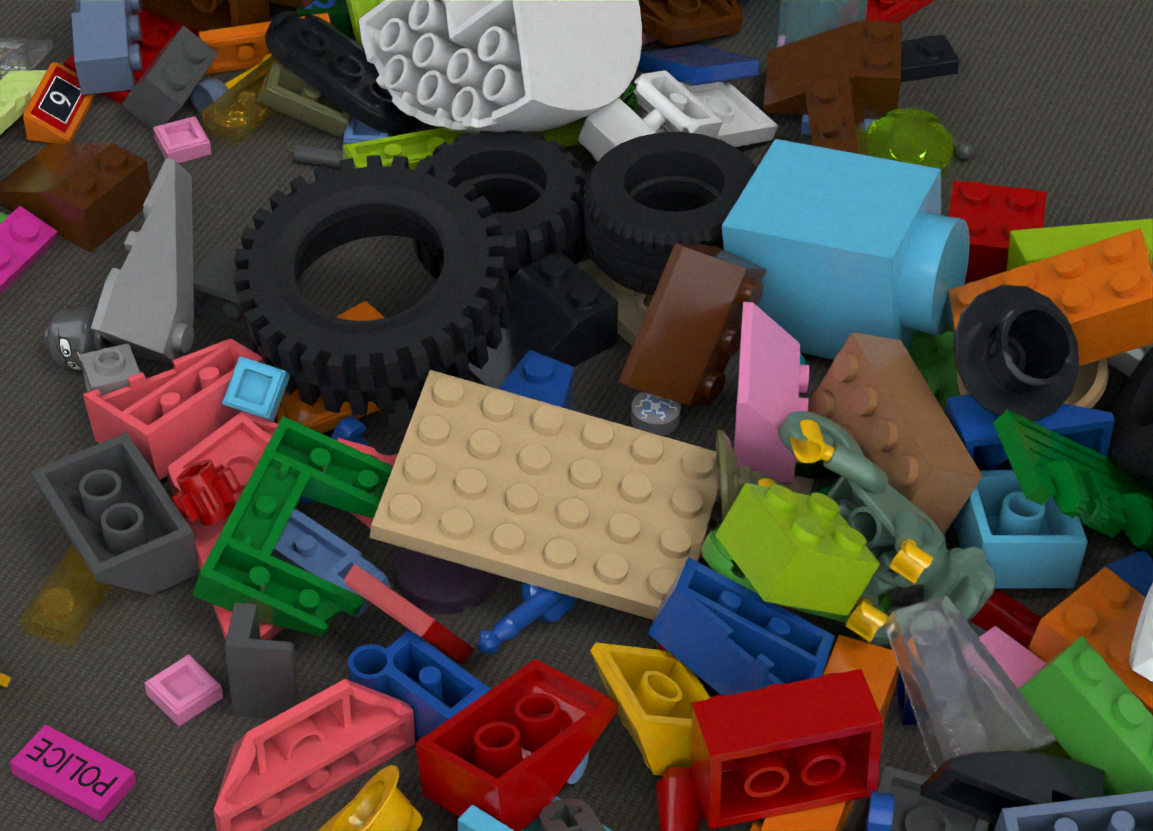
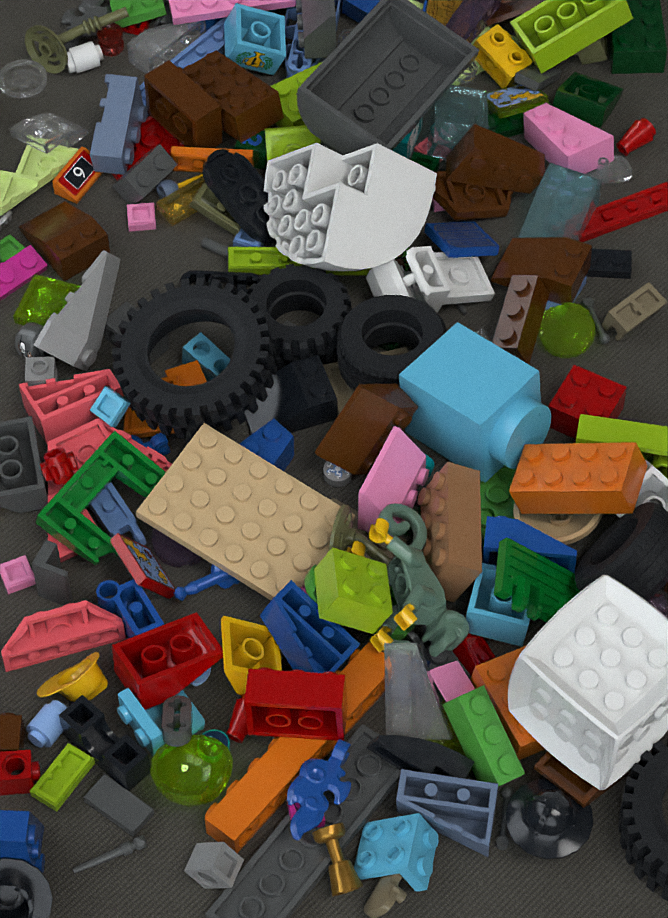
camera: 20 degrees right, 10 degrees up
black helmet [953,285,1079,421] -> none
none -> clear neon green plate [13,274,80,326]
none -> medium azure leg [182,332,230,381]
none -> dark tan hinge [602,282,668,341]

